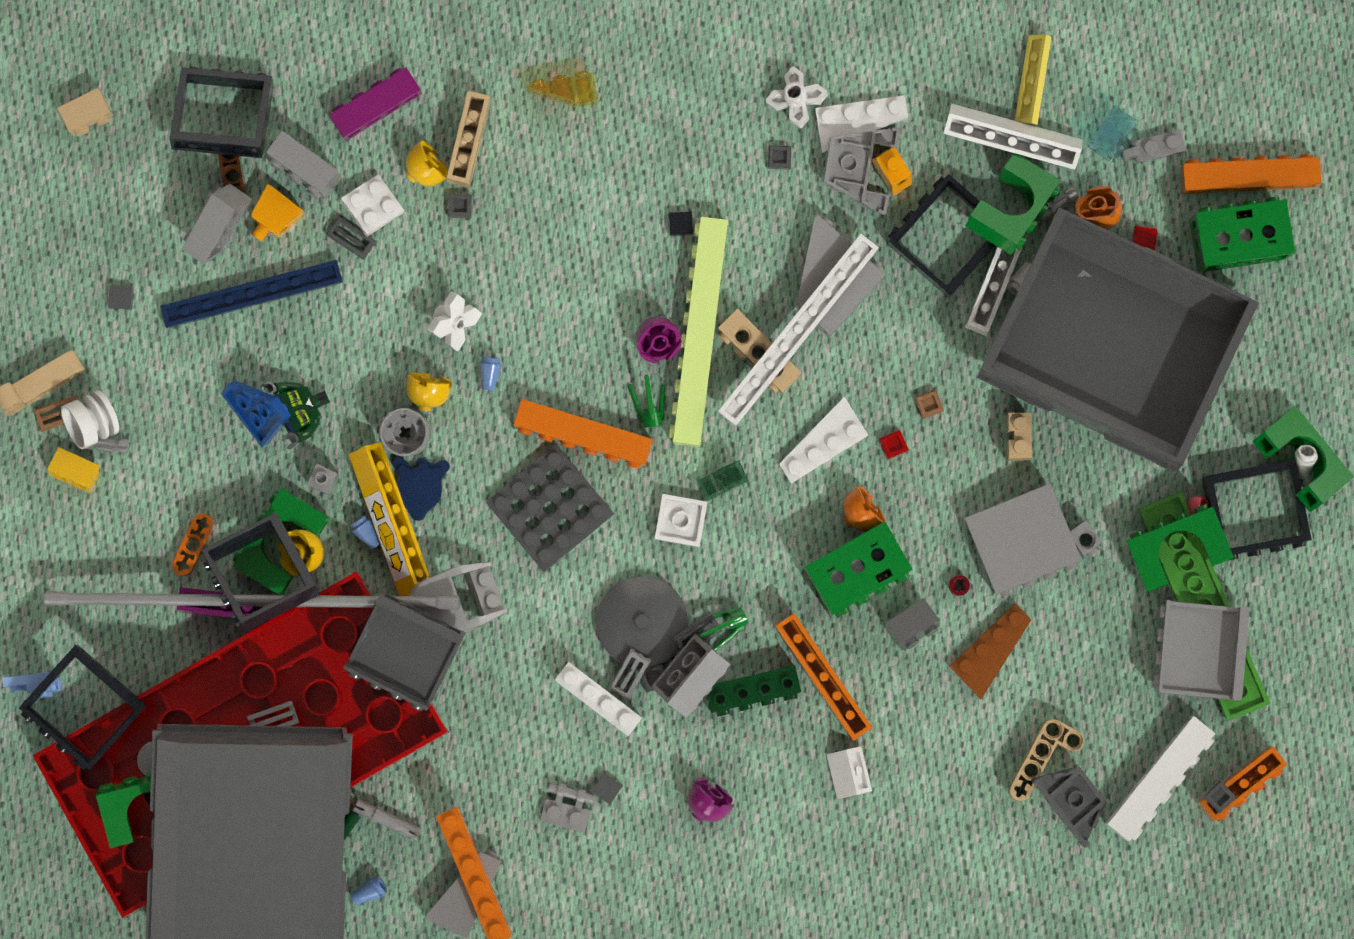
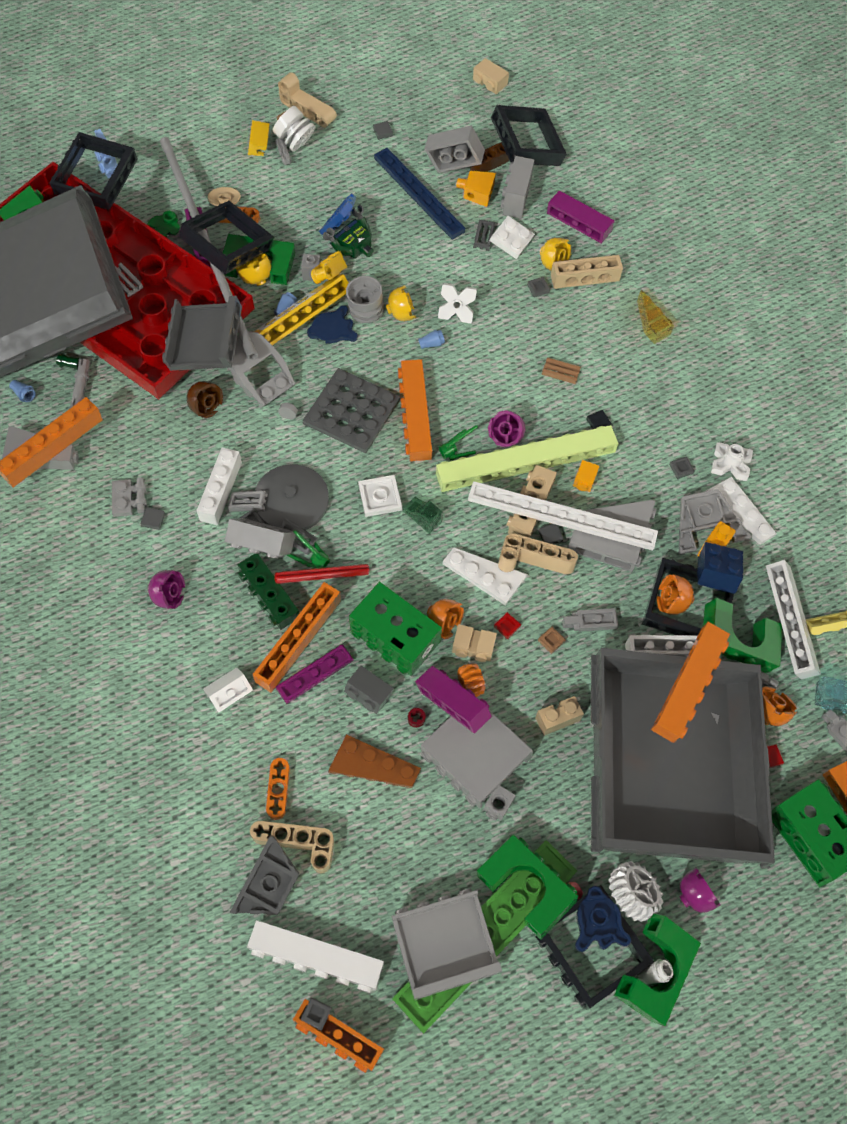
camera: 65 degrees right, 20 degrees down
none -> green plate [147,211,180,237]
none -> reddish brown cylinder [186,381,223,418]
none -> tan dish [208,187,241,206]
none -> orange beam [266,758,290,820]
none -> red axle [274,564,370,584]
none -> magenta tile [275,644,354,704]
none -> light grey tile [278,403,297,420]
none -> yellow piece [311,251,347,284]
none -> magenta brick [415,666,492,734]
none -> tan brick [452,624,497,662]
none -> orange gear [457,663,486,697]
none -> tan beam [498,533,578,574]
none -> dark grey tile [538,524,563,544]
none -> medium nougat tile [542,357,581,384]
none -> light grey hinge [562,608,619,631]
none -> light orange brick [573,460,600,492]
none -> dark blue tile [575,886,631,952]
none -> white gear [609,861,664,922]
none -> orange brick [651,622,730,743]
none -> orange cylinder [657,575,694,615]
none -> magenta cylinder [679,867,721,913]
none -> dark blue brick [697,542,743,594]

